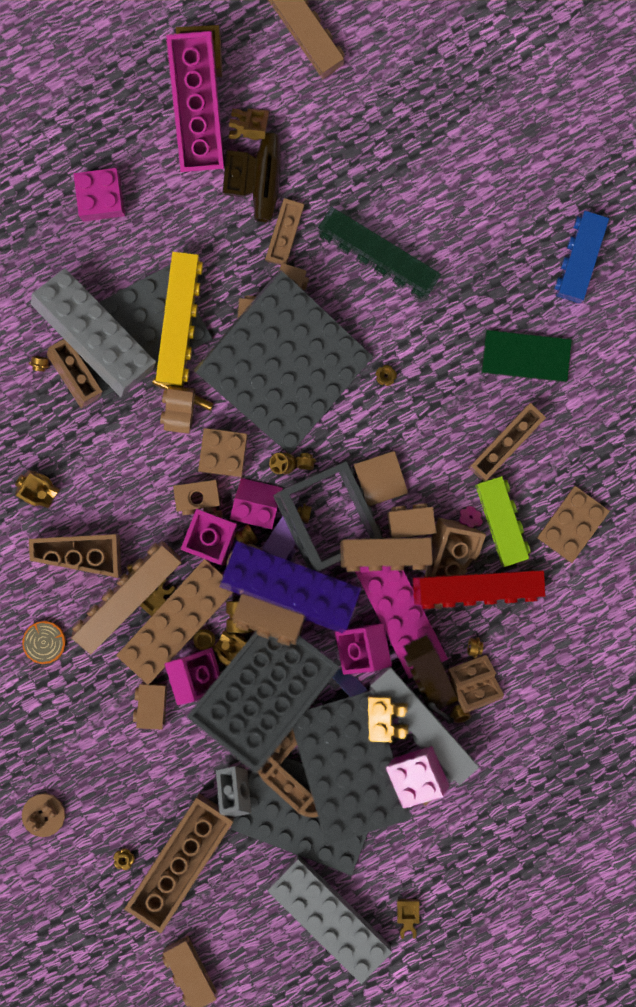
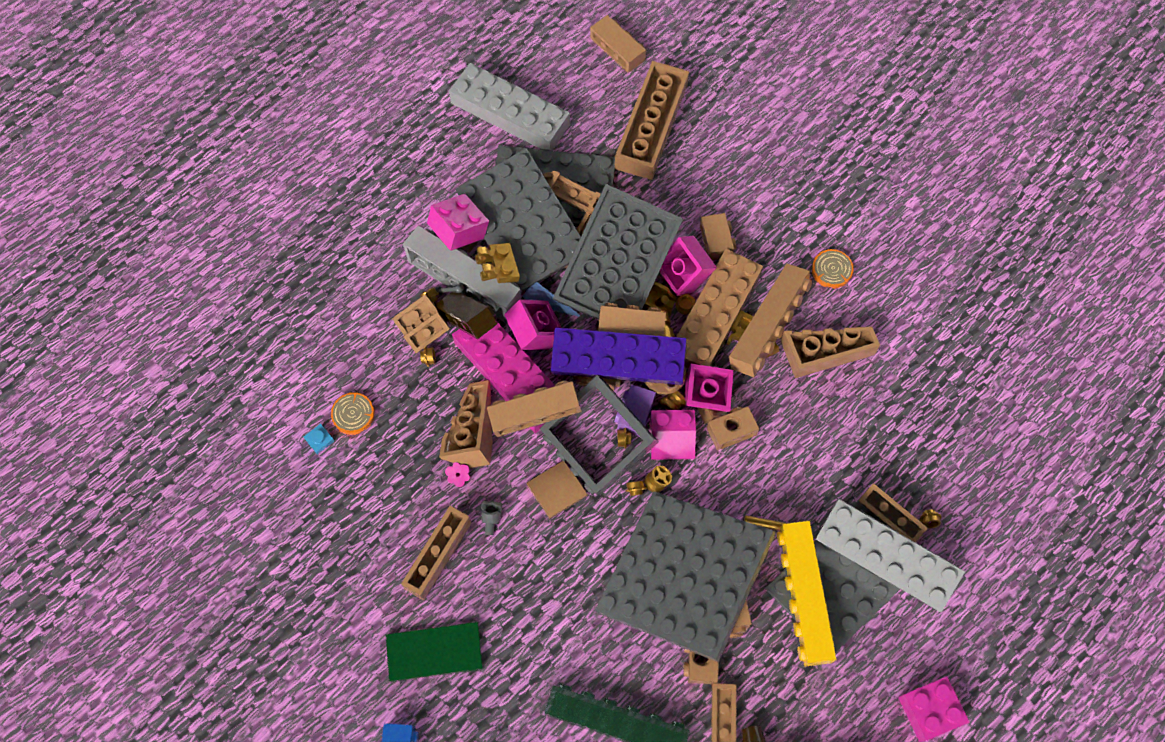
camera: 165 degrees right, 20 degrees down
pearl gold hand [15,470,60,508] -> none
medium nougat plate [22,793,66,837] -> none
pearl gold plate [113,849,135,870] -> none
medium nougat brick [160,385,195,434] -> none
medium nougat brick [198,428,248,478] -> none
light grey brick [216,766,252,817] -> none
pearl gold plate [376,365,397,386] -> none
medium nougat brick [387,503,436,538] -> none
pearl gold plate [397,899,419,939] -> none
red brick [413,570,545,609] -> none
lime brick [475,476,531,567] -> none
medium nougat plate [537,486,610,563] -> none
none -> dark azure plate [303,424,334,454]
none -> dark tan tile [331,393,375,435]
none -> dark grey piece [481,501,502,535]

